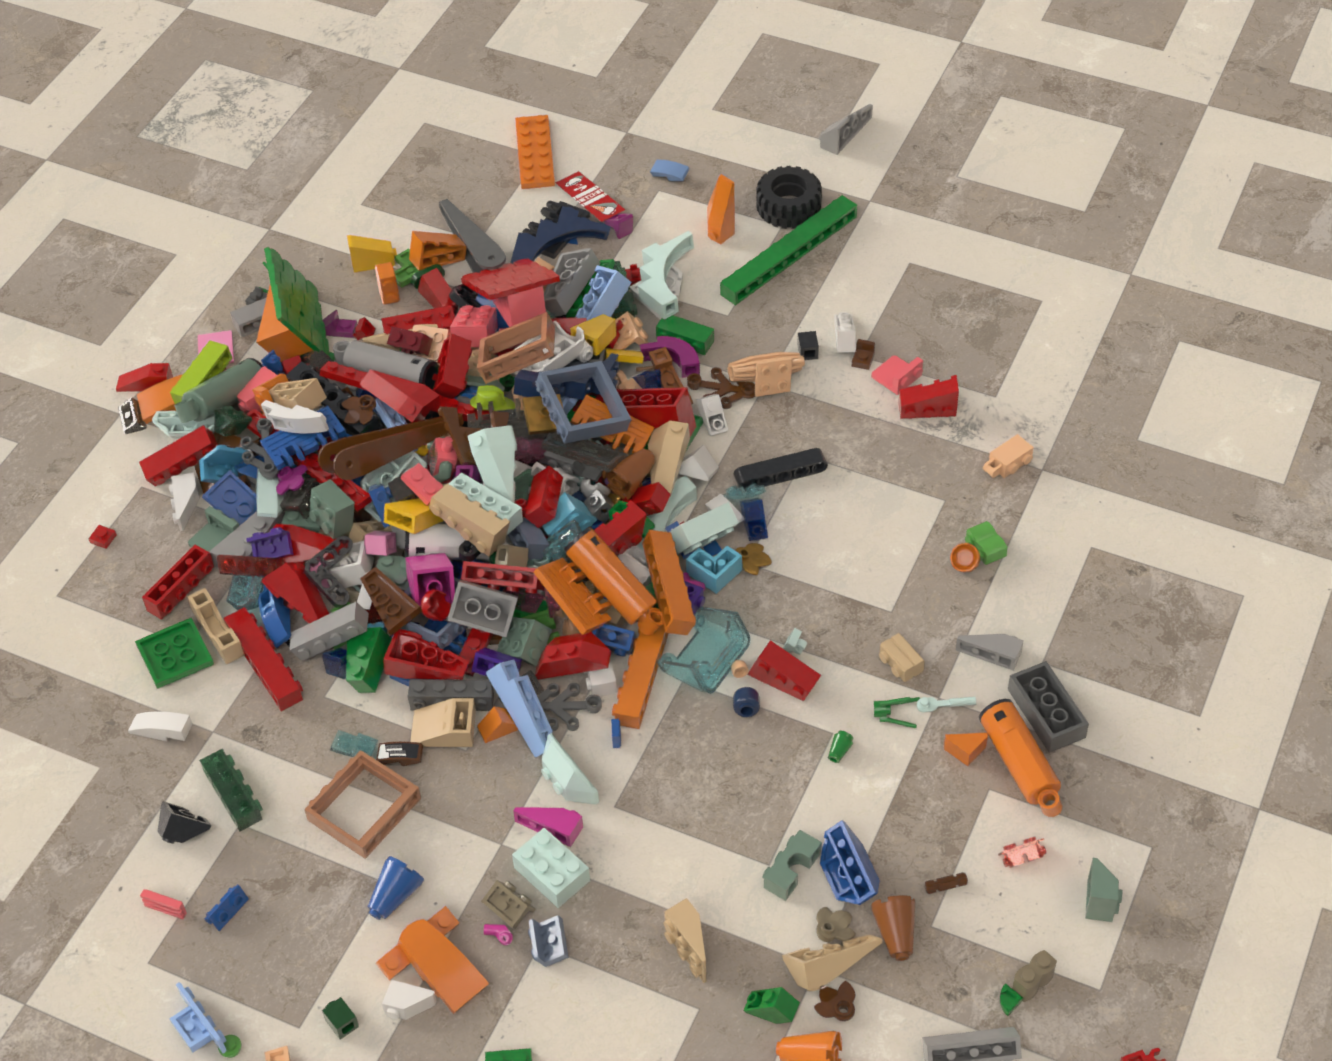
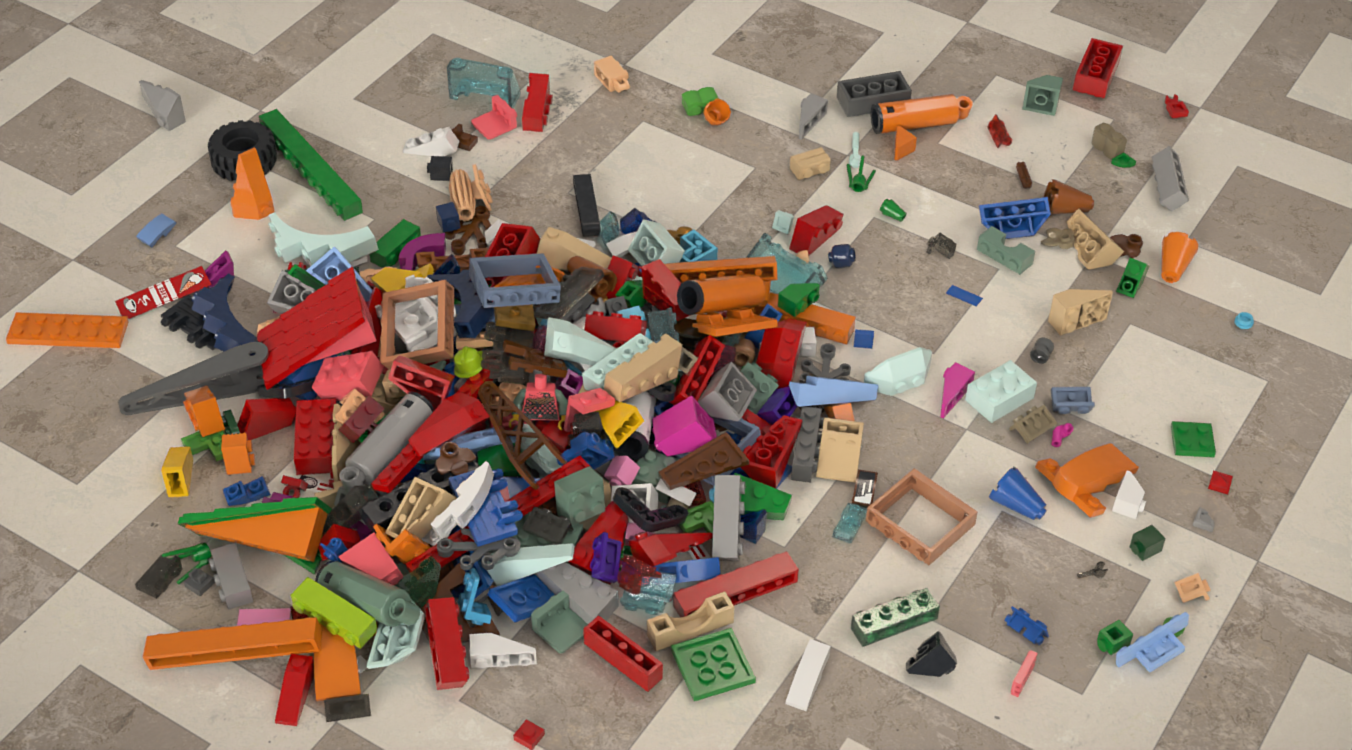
camera: 85 degrees left, 5 degrees down
magenta plate [276,465,307,495] -> none
red hair [421,589,451,621] -> none
none -> clear smoke bracket [135,555,183,599]
none -> orange brick [143,617,323,670]
none -> blue slope [222,476,271,506]
none -> dark blue brick [436,202,460,233]
none -> clear light blue windscreen [447,58,521,108]
none -> green slope [778,283,820,317]
none -> clear smoke bracket [926,232,957,259]
none -> blue sticker [946,285,983,307]
none -> dark grey wheel [1030,337,1054,364]
none -> red brick [1073,38,1123,98]
none -> clear smoke hand [1077,561,1108,578]
none -> green brick [1097,620,1133,655]

